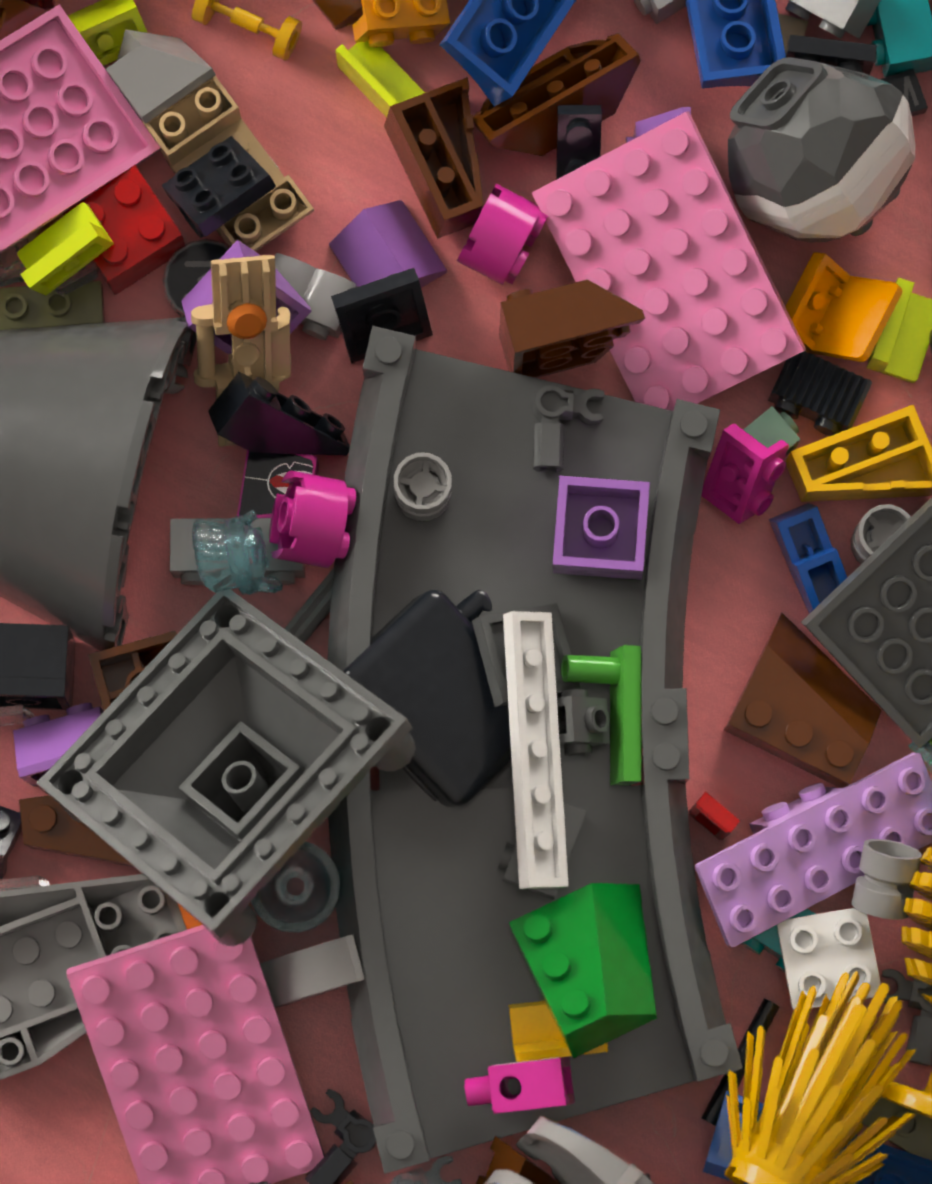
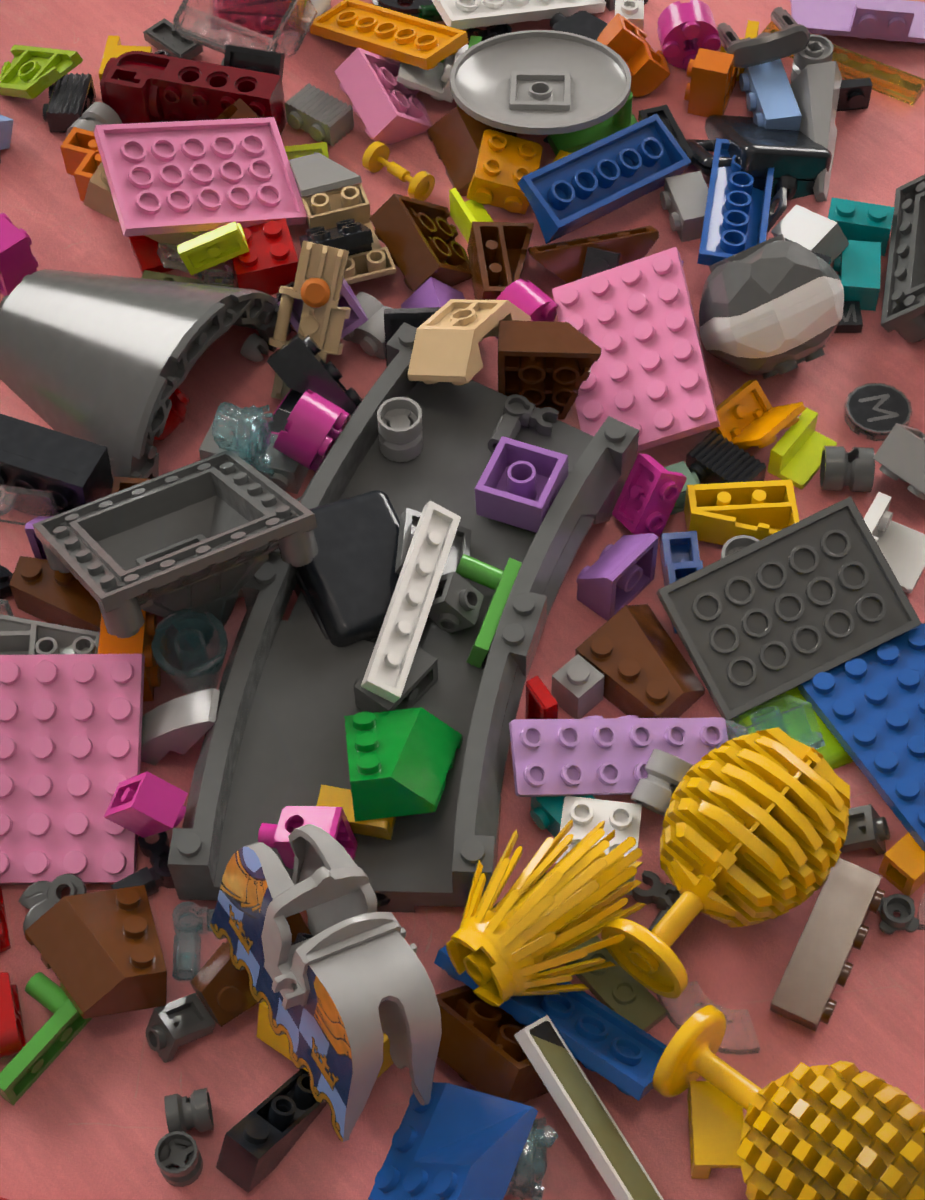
camera: 20 degrees right, 25 degrees down
none -> dark pink brick [104,771,188,838]
none -> reddish brown wedge [369,193,472,292]
none -> tan slope [407,299,531,385]
none -> light grey brick [551,654,605,719]
none -> medium lavender slope [576,533,659,621]

